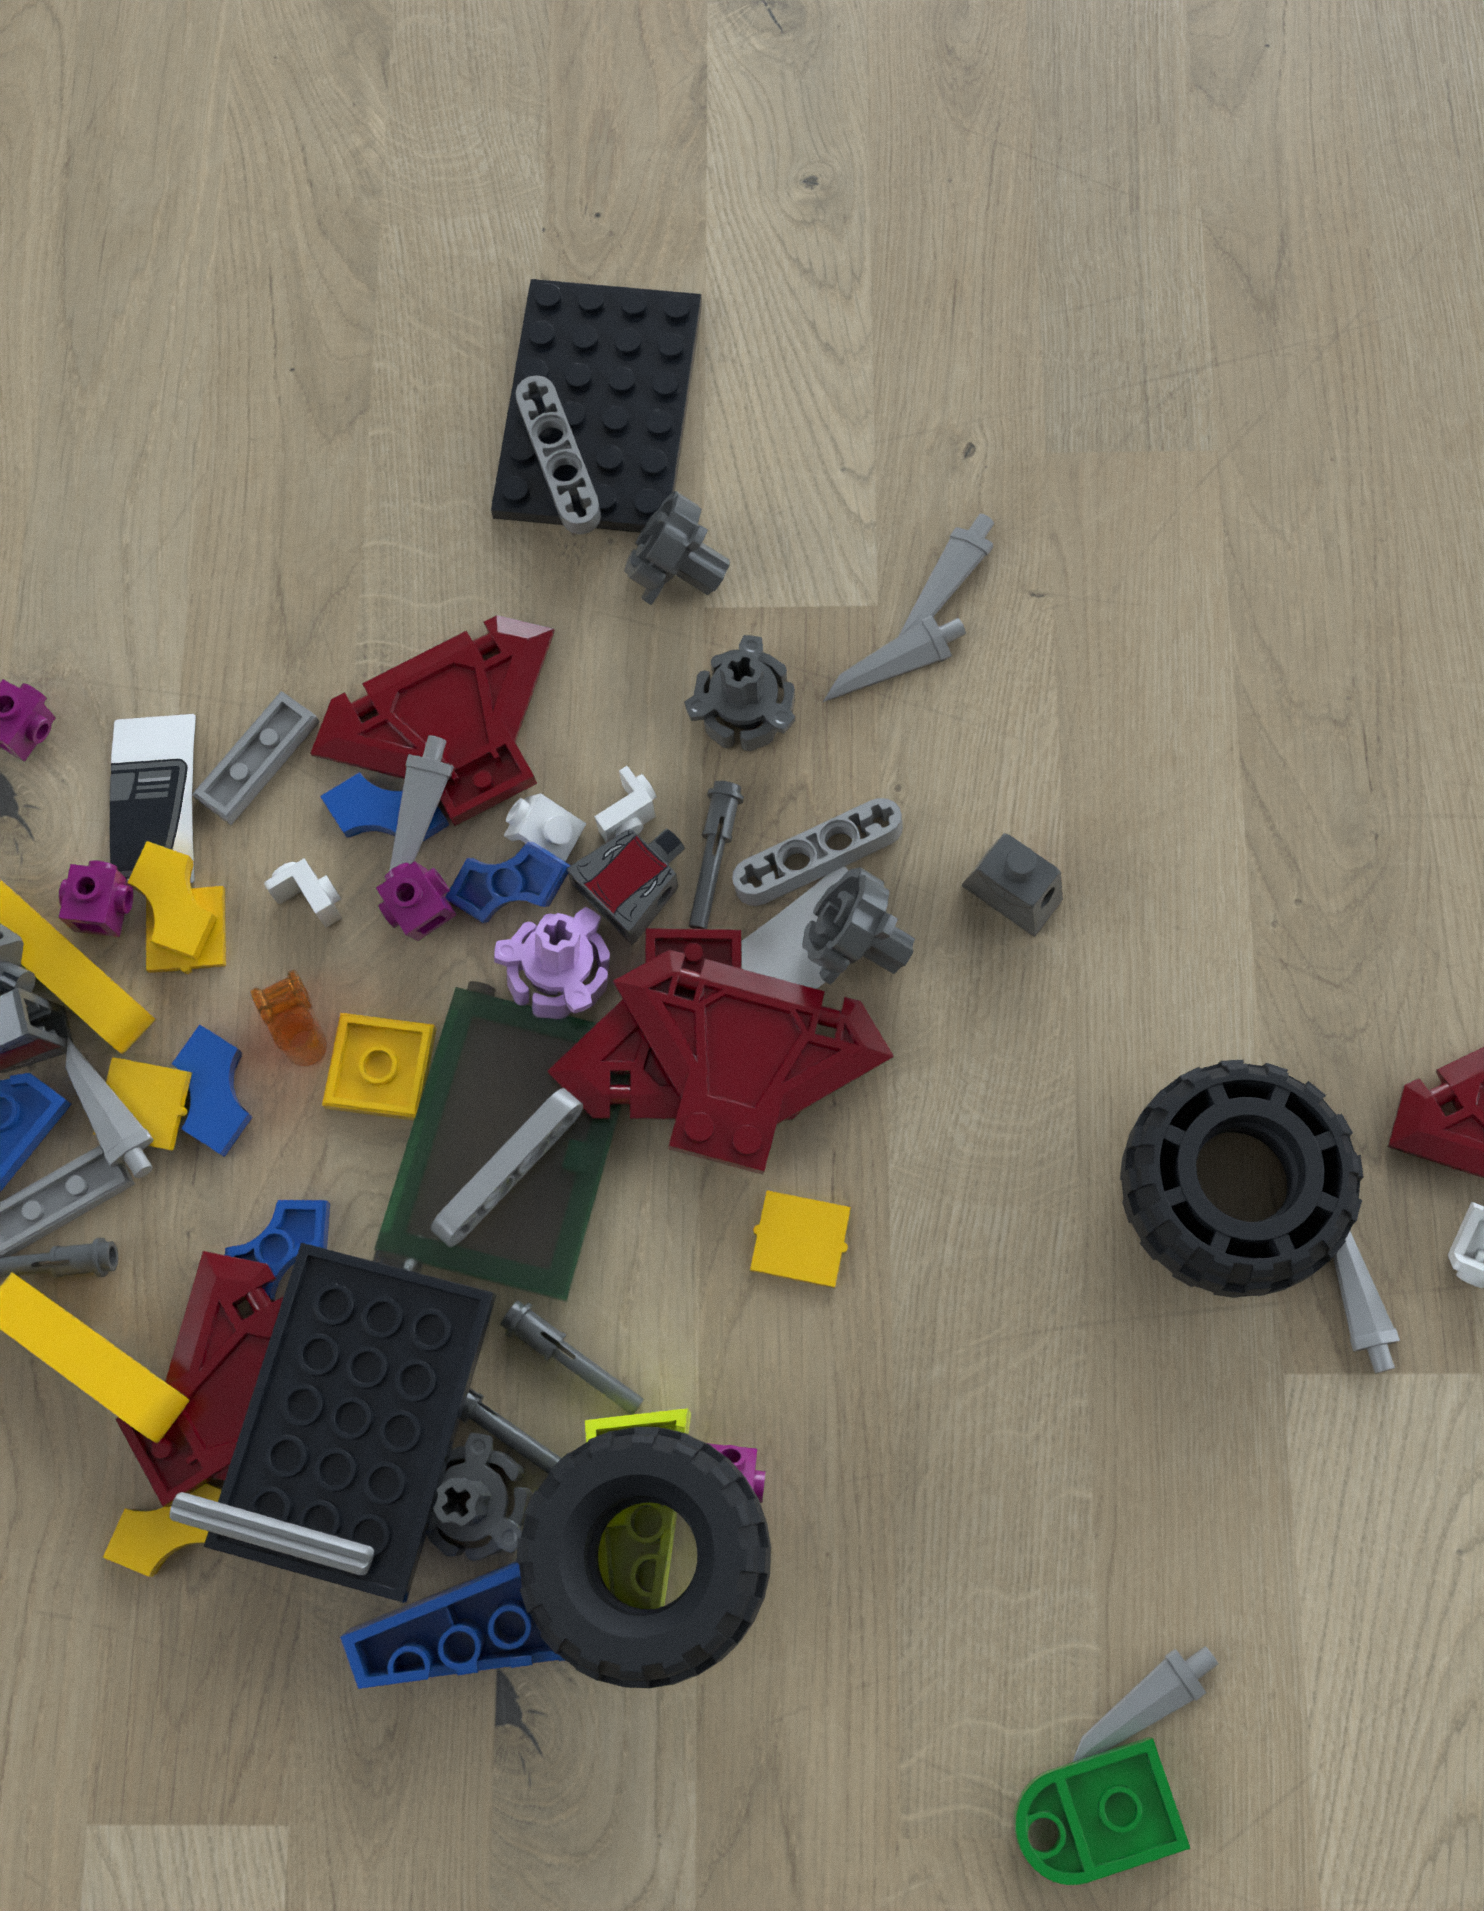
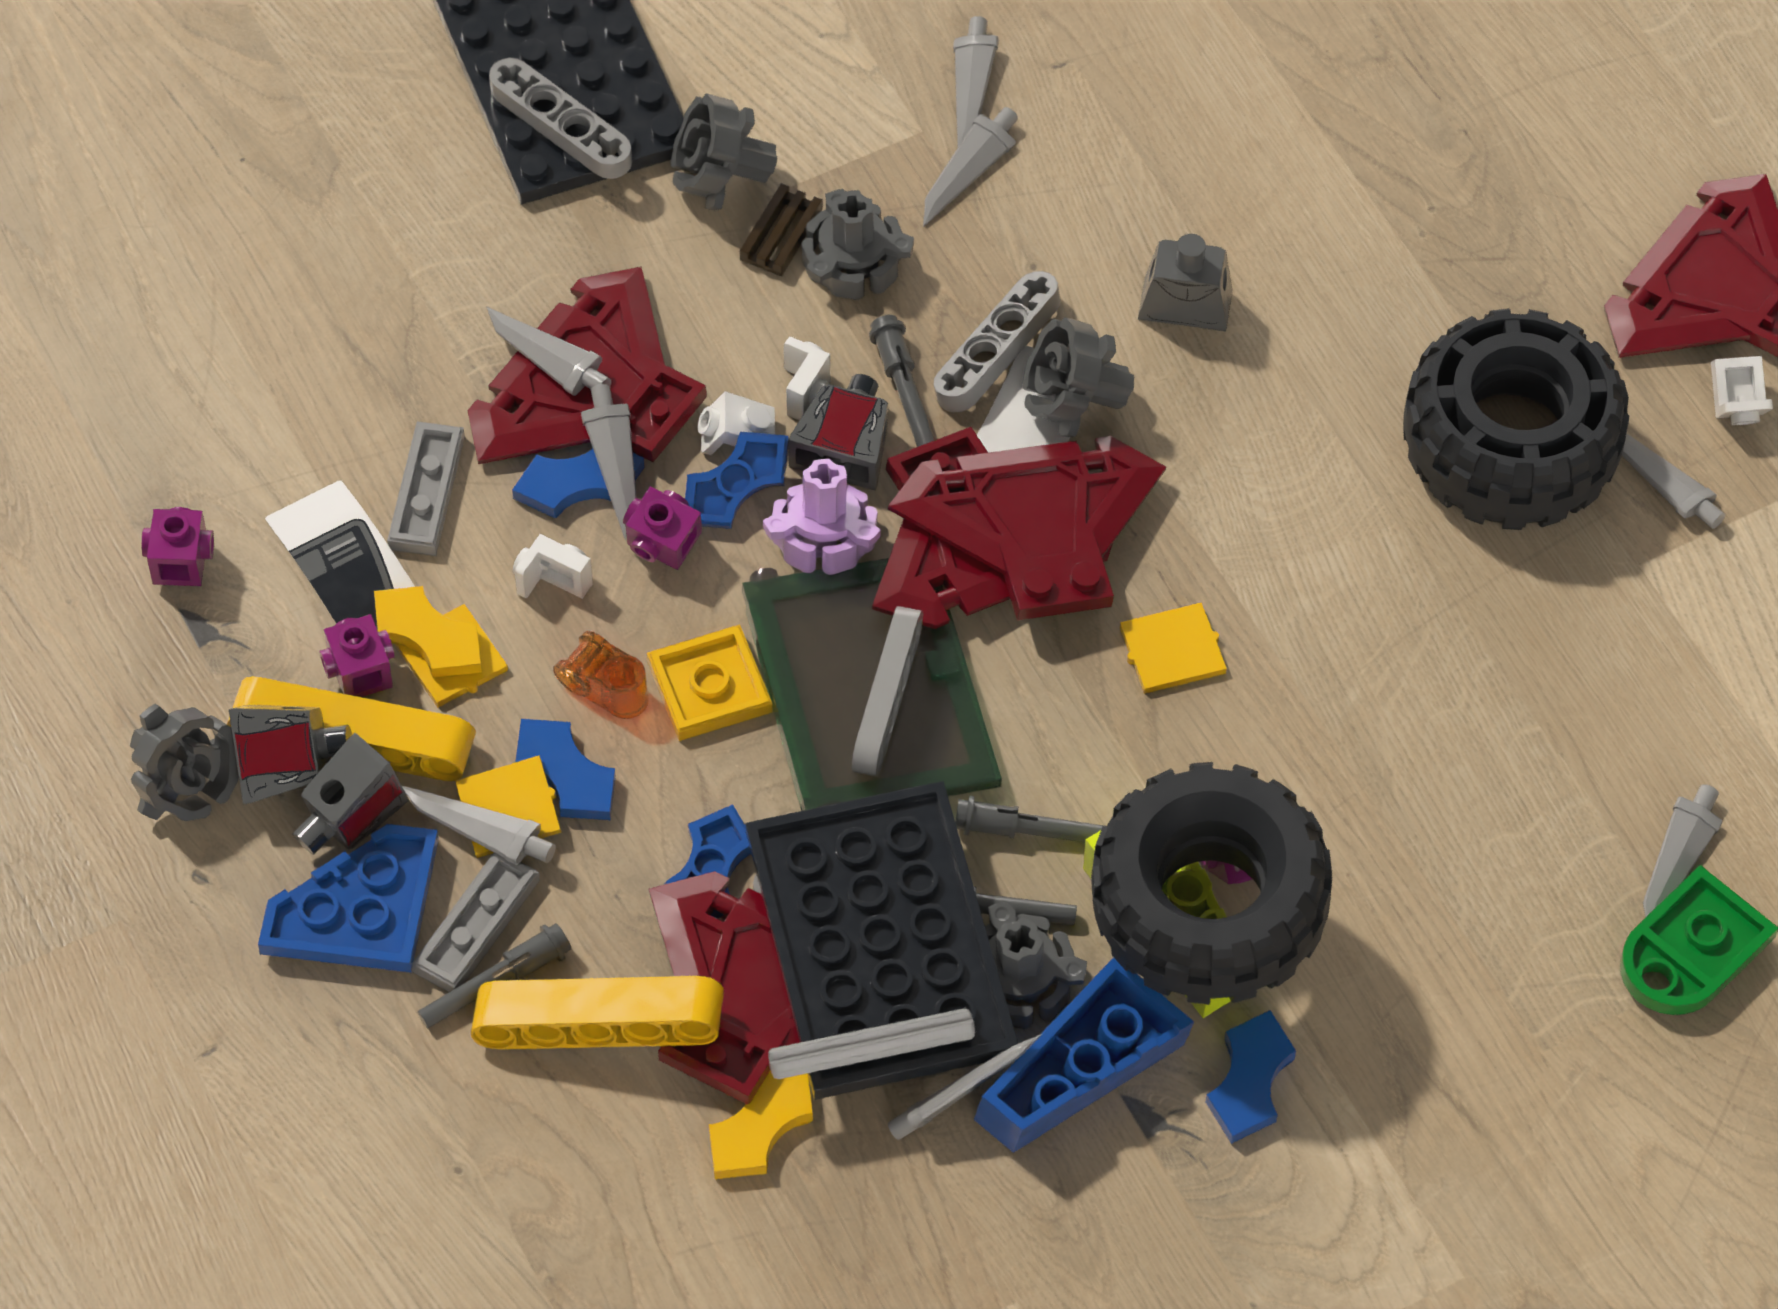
camera: 35 degrees left, 15 degrees down
none -> light grey bar [487,307,611,396]
none -> dark brown tile [740,183,823,277]
none -> light grey bar [888,1034,1042,1140]
none -> blue tile [1205,1010,1296,1144]

